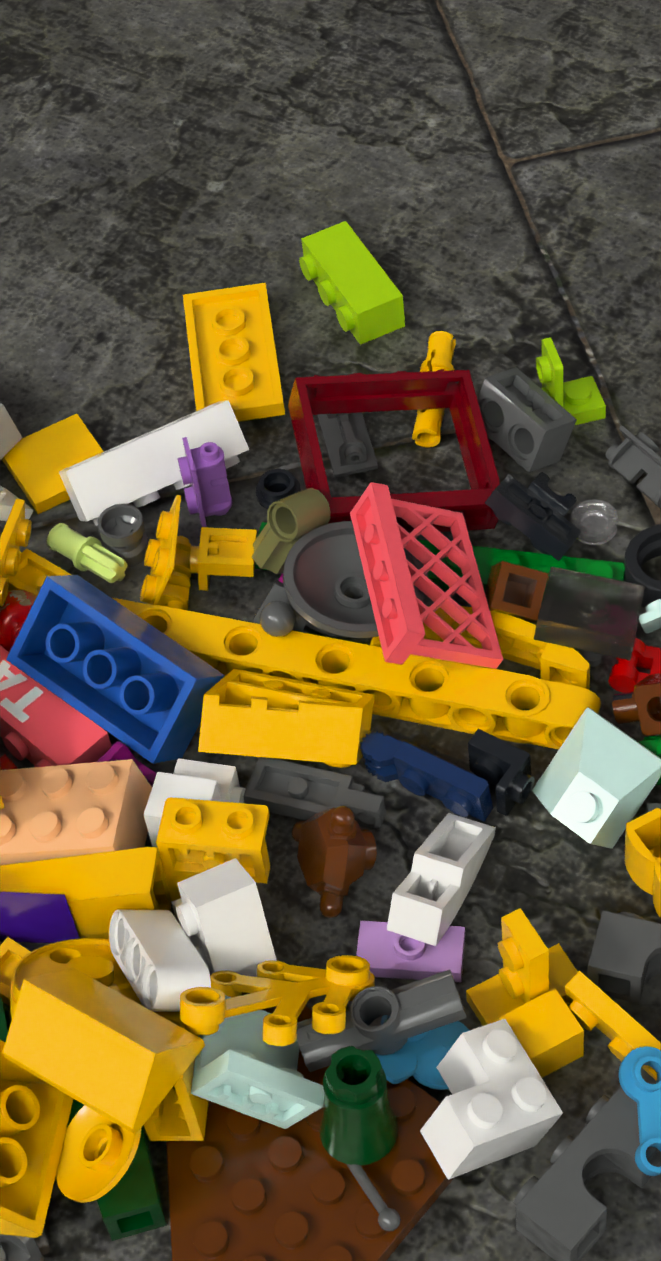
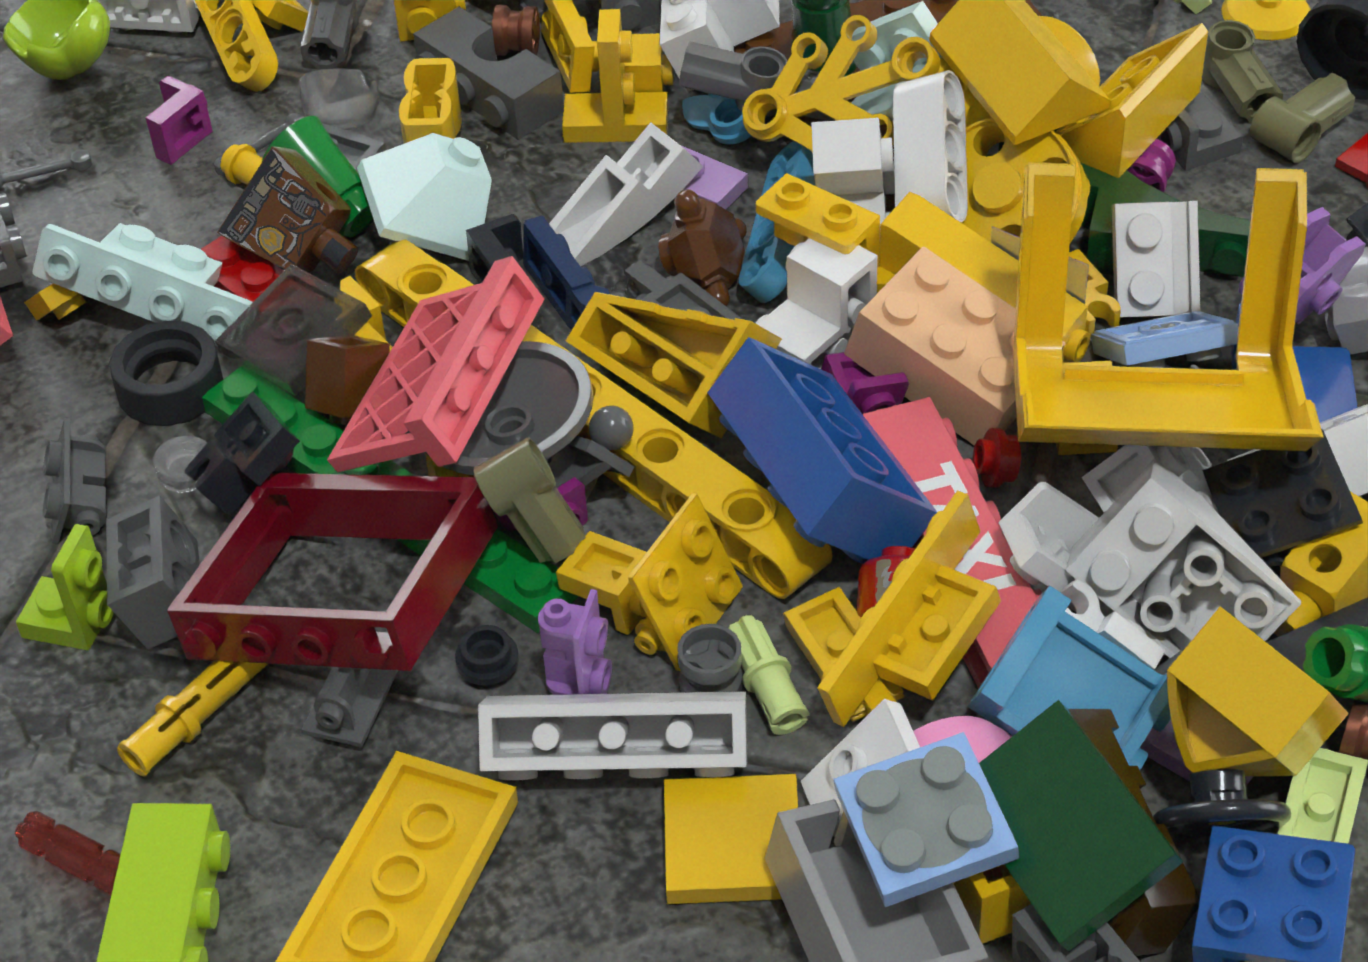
camera: 155 degrees left, 5 degrees down
none -> clear red axle [15,811,121,895]
none -> dark azure beam [739,141,815,303]

